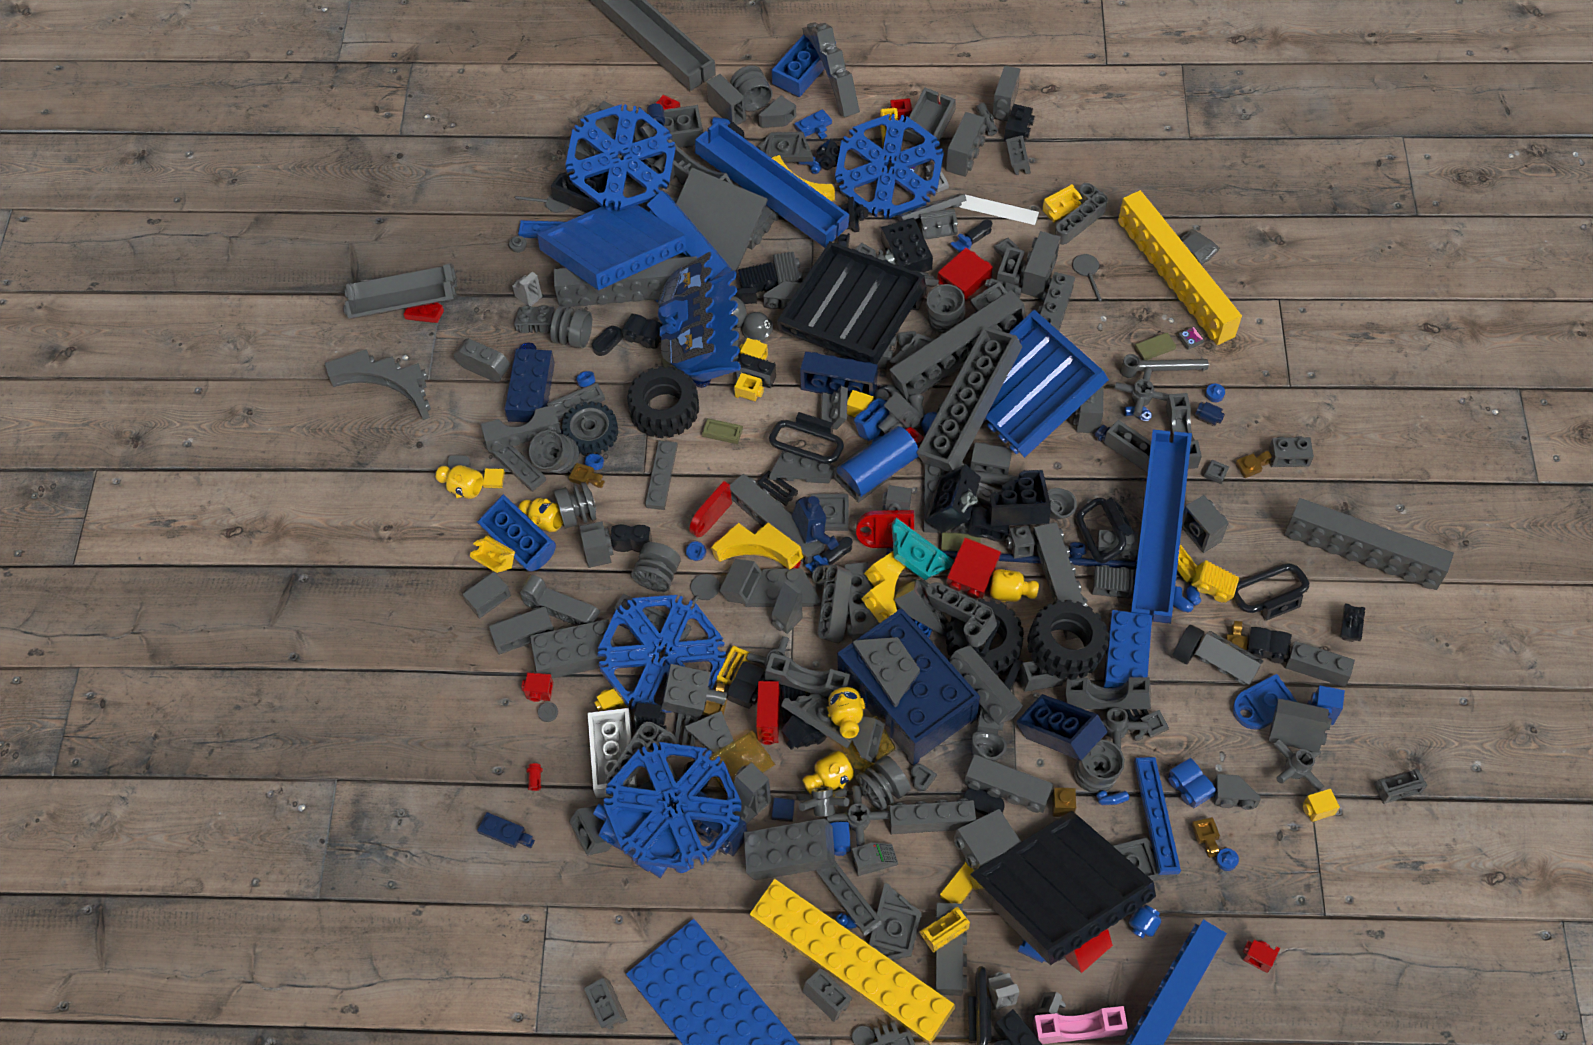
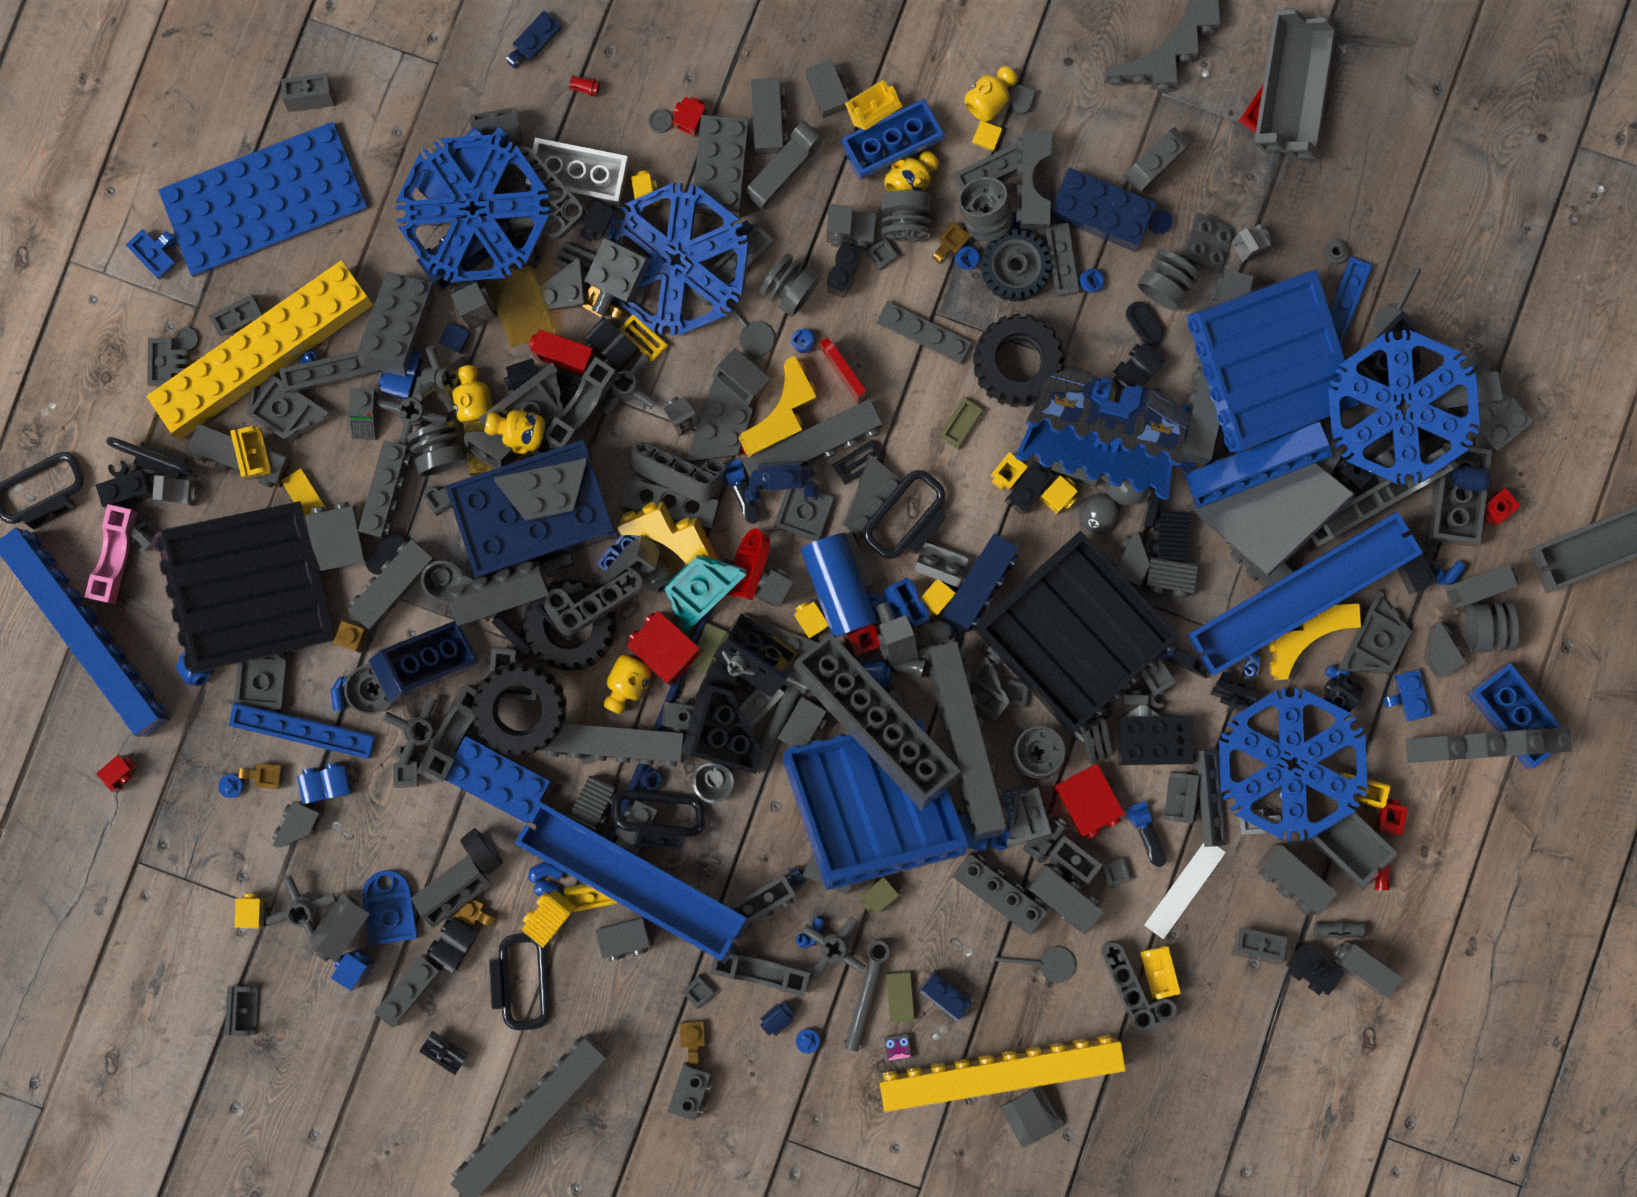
camera: 105 degrees right, 25 degrees up
none -> yellow brick [794,601,829,639]
none -> dark grey tile [866,238,899,271]
none -> dark blue brick [919,971,972,1022]
none -> black brick [1334,453,1374,490]

